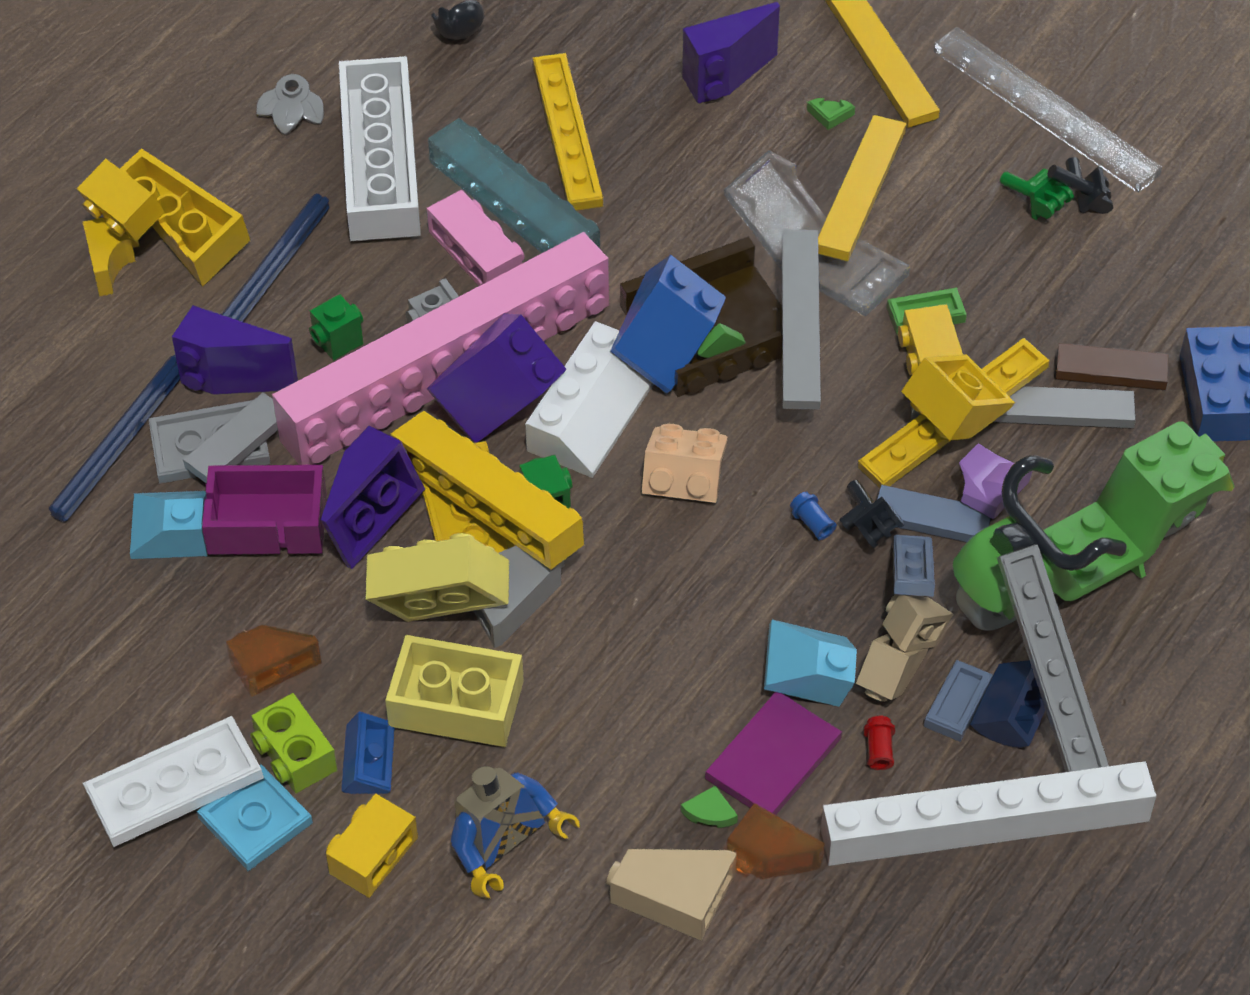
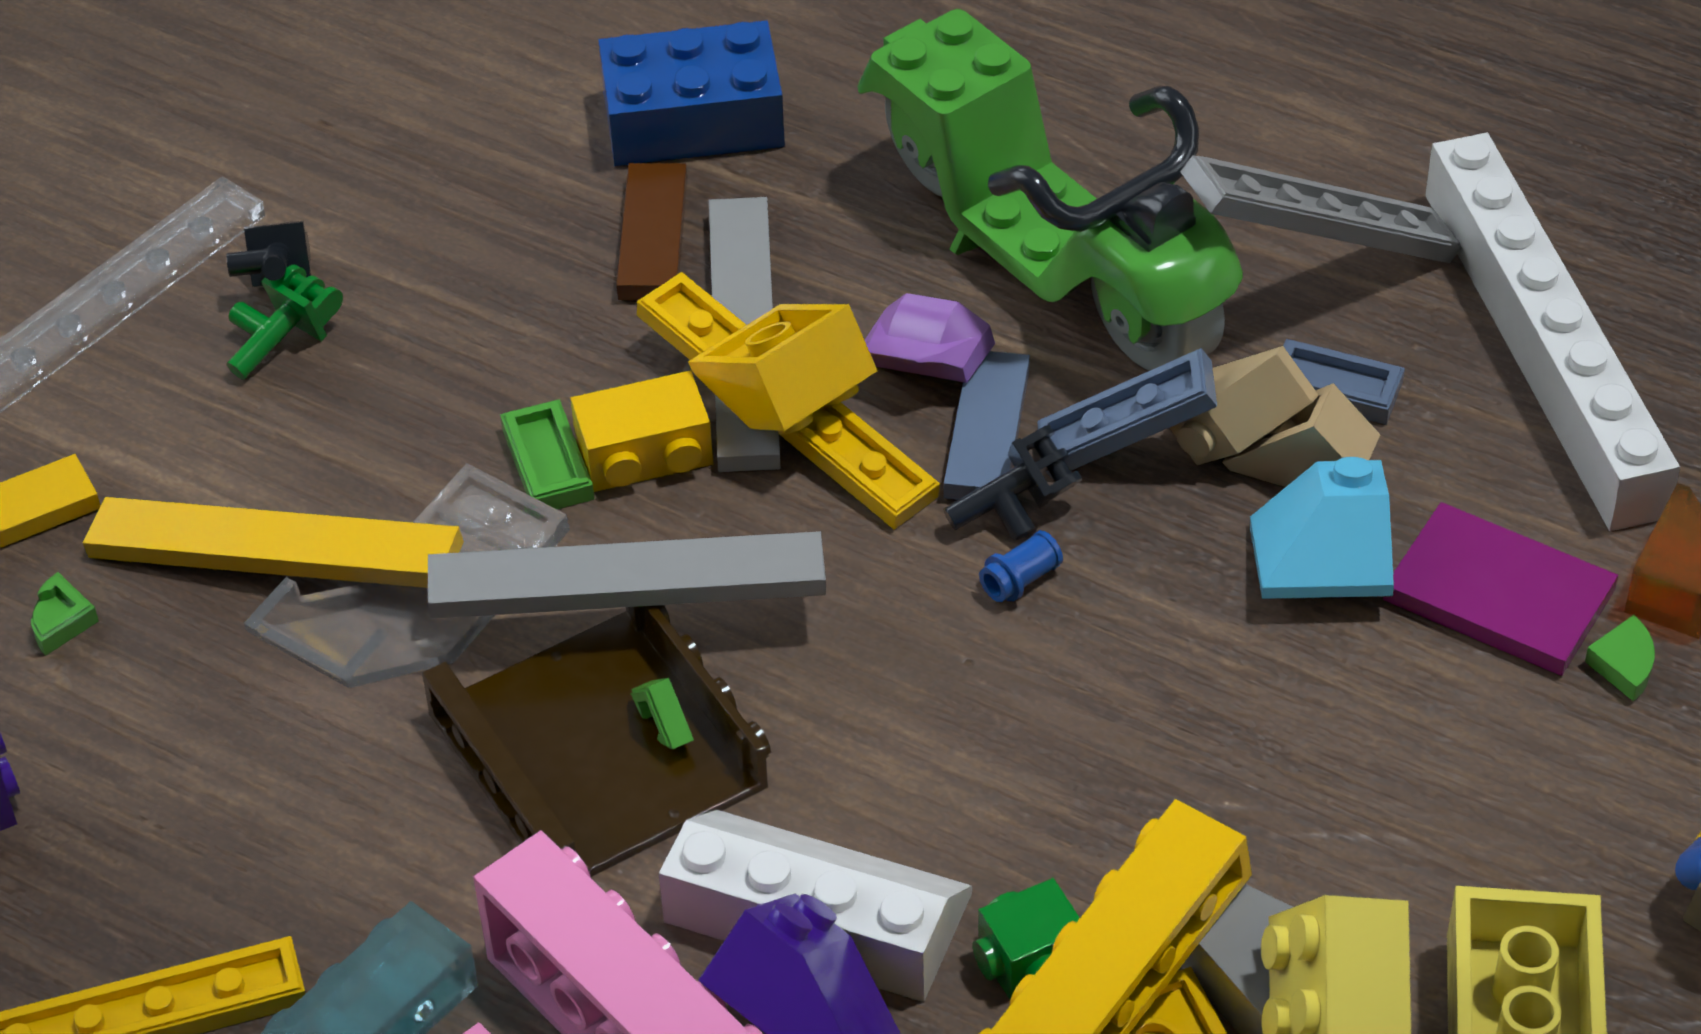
camera: 95 degrees left, 5 degrees down
blue slope [610,255,726,393] -> none
light nougat bracket [642,424,728,503] -> none
red pin [863,716,896,770] -> none
dark blue brick [970,660,1045,747] -> none

